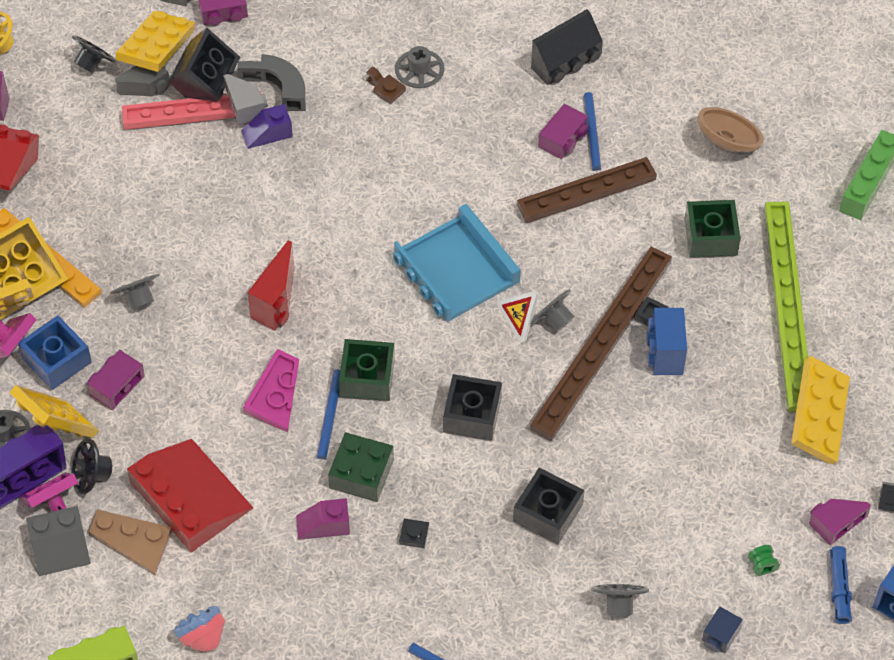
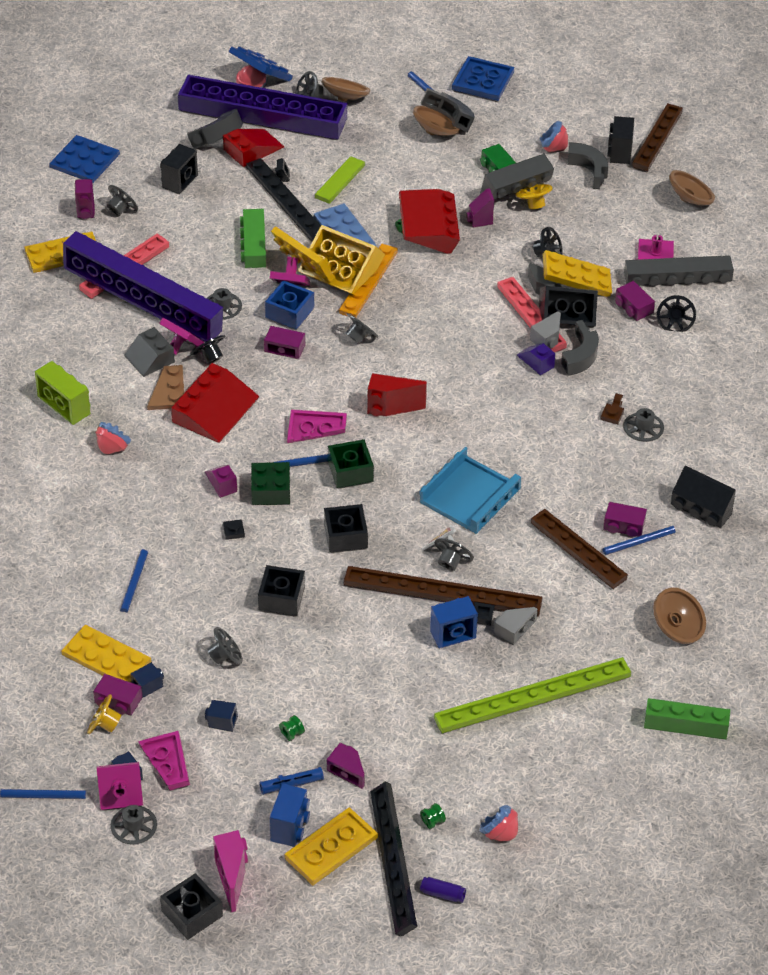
camera: 70 degrees right, 10 degrees down
yellow plate [9,385,99,438] -> none
dark green brick [684,199,741,258] -> none
yellow plate [791,356,850,464] -> none
none -> light grey slope [493,607,537,645]

